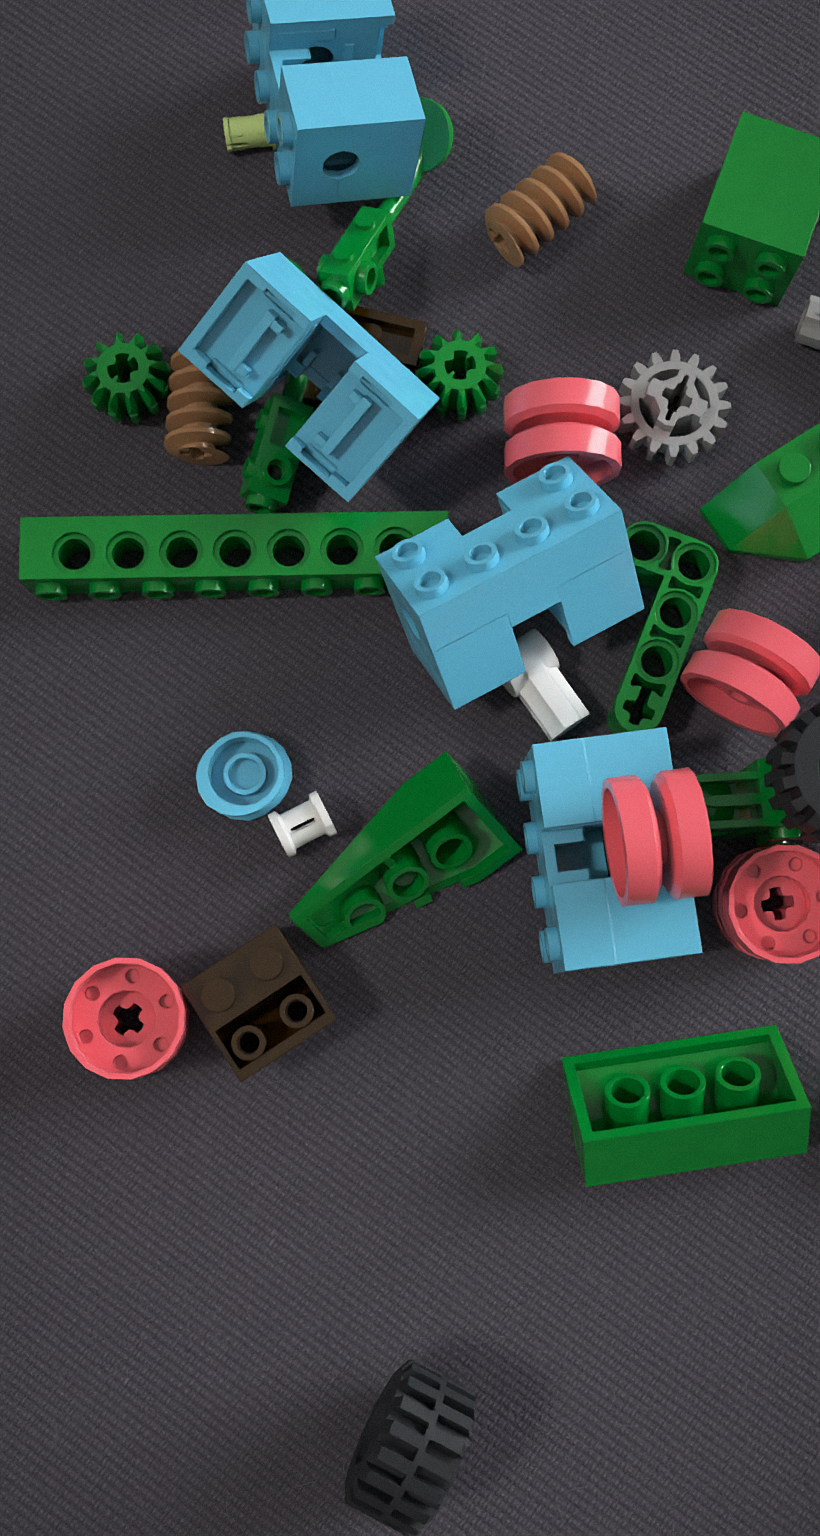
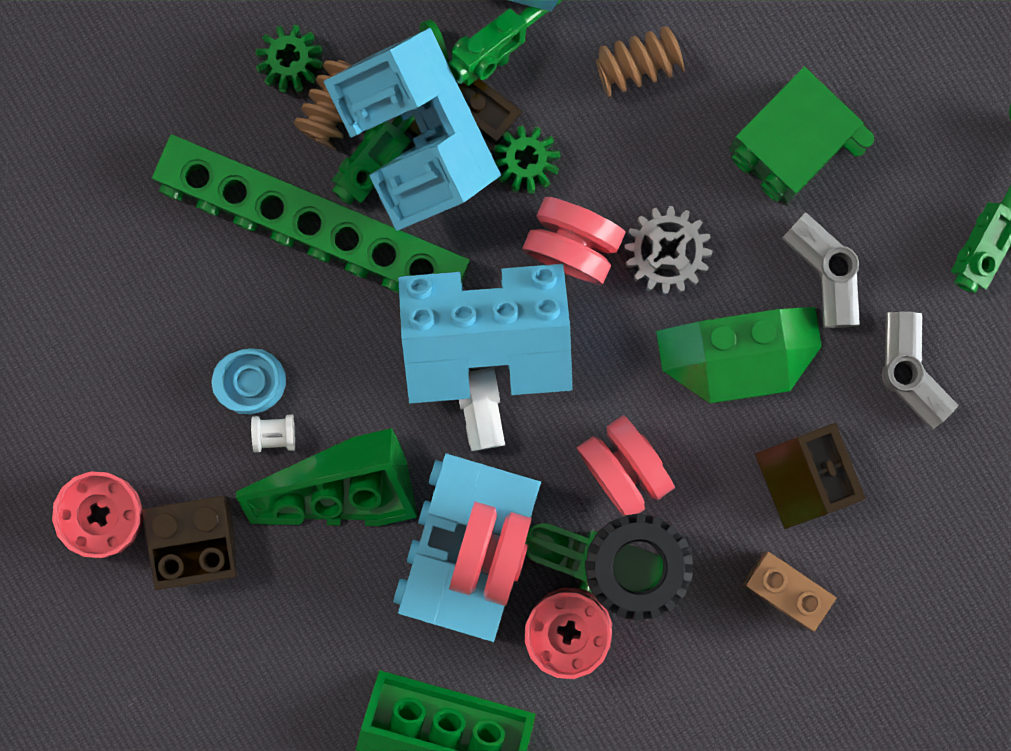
camera: 25 degrees right, 5 degrees up
green beam [607,521,719,734] -> none

